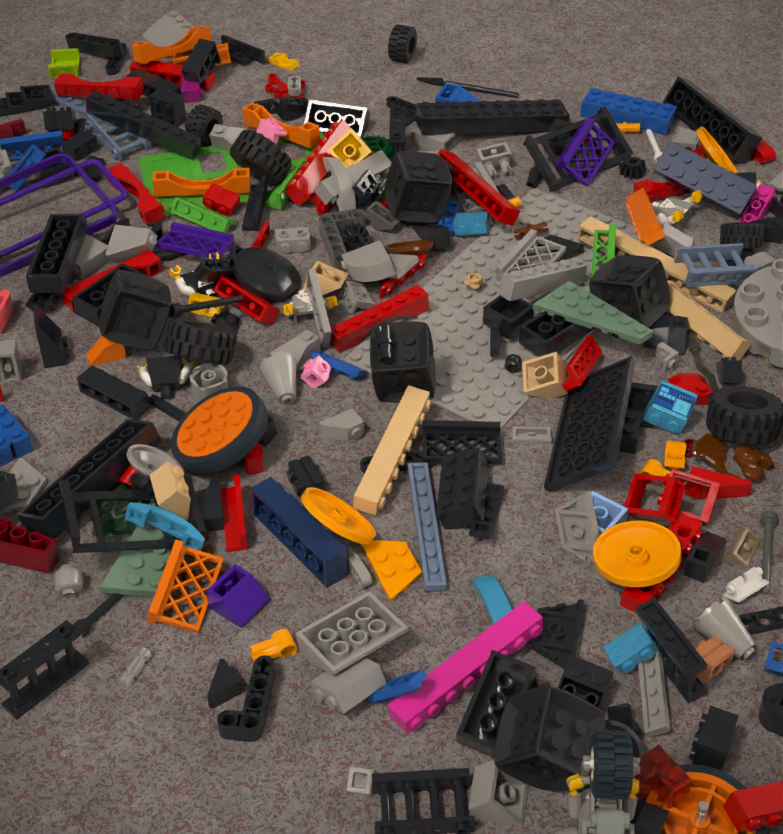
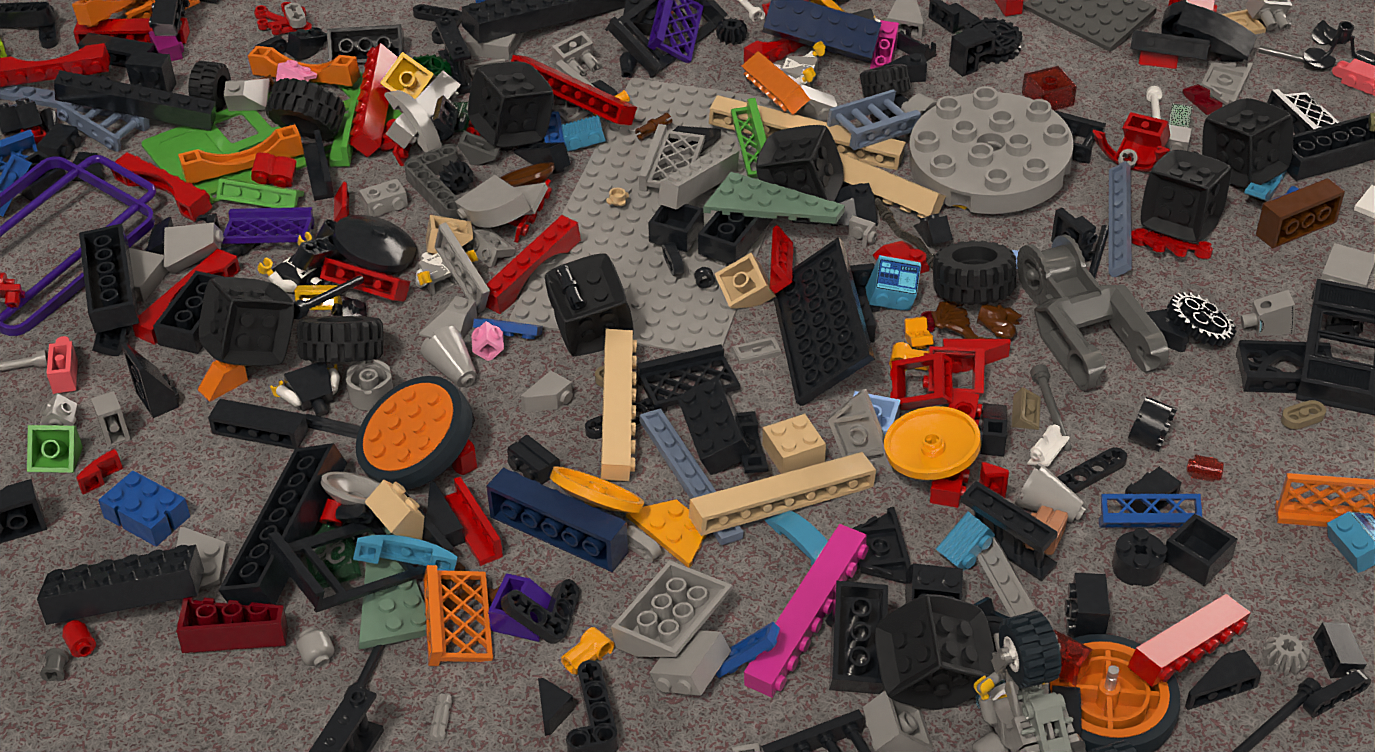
camera: 20 degrees left, 0 degrees up
none -> black beam [501,579,580,644]
none -> tan brick [689,452,876,536]
none -> tan brick [762,414,826,474]
none -> red slope [979,462,1009,499]

